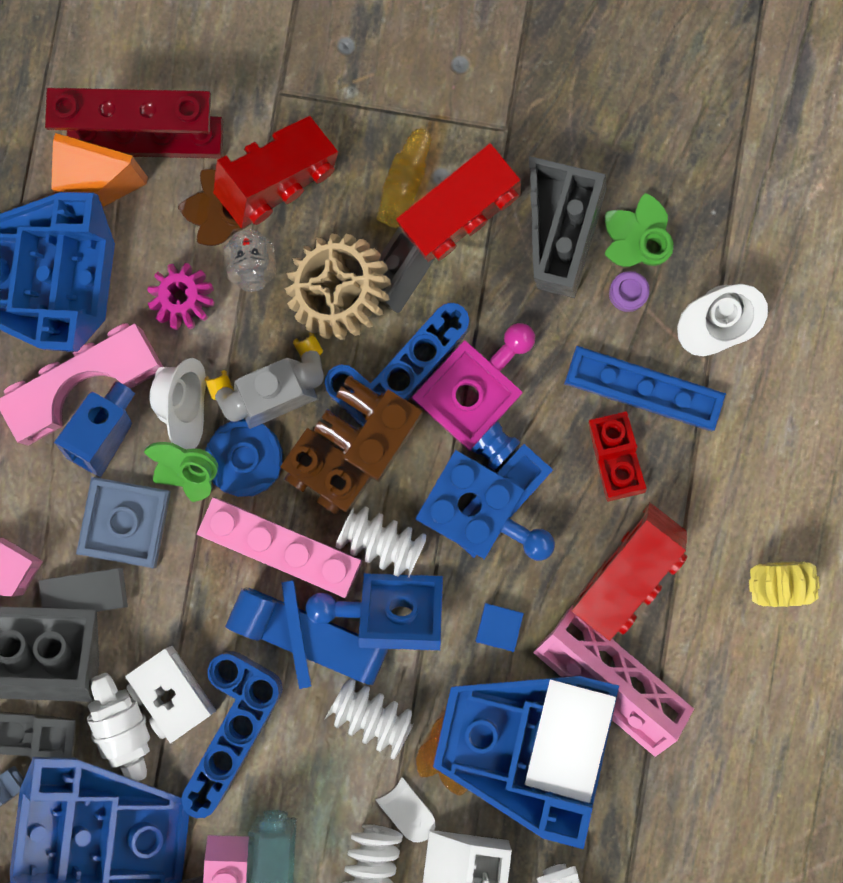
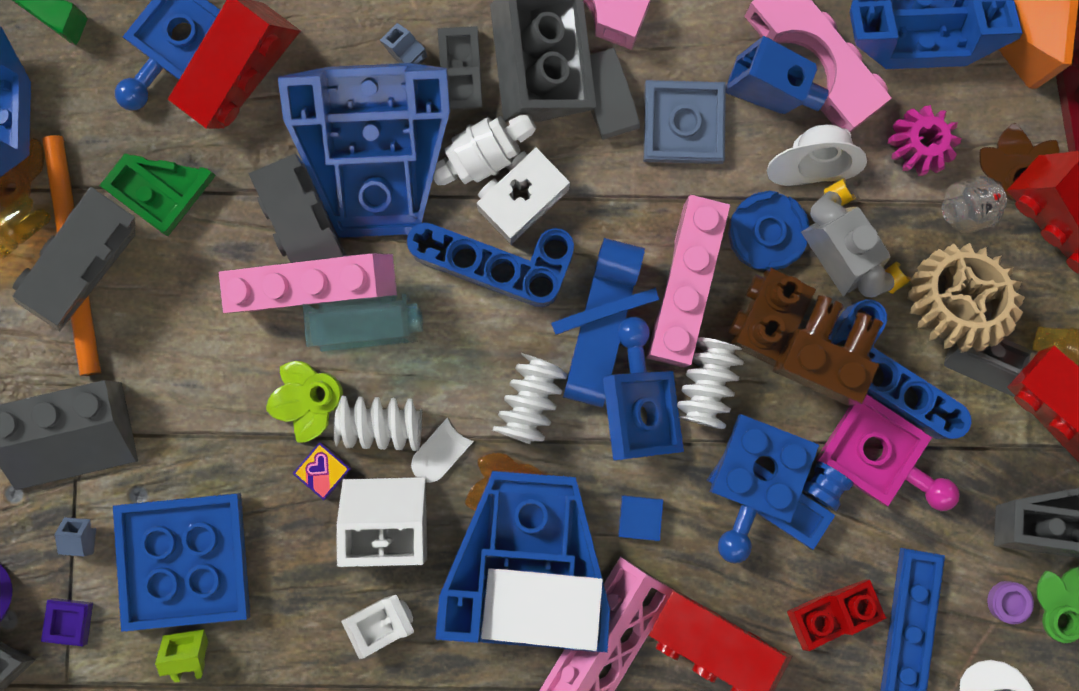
camera: 75 degrees right, 0 degrees up
bright green plate [144,442,218,502] -> none

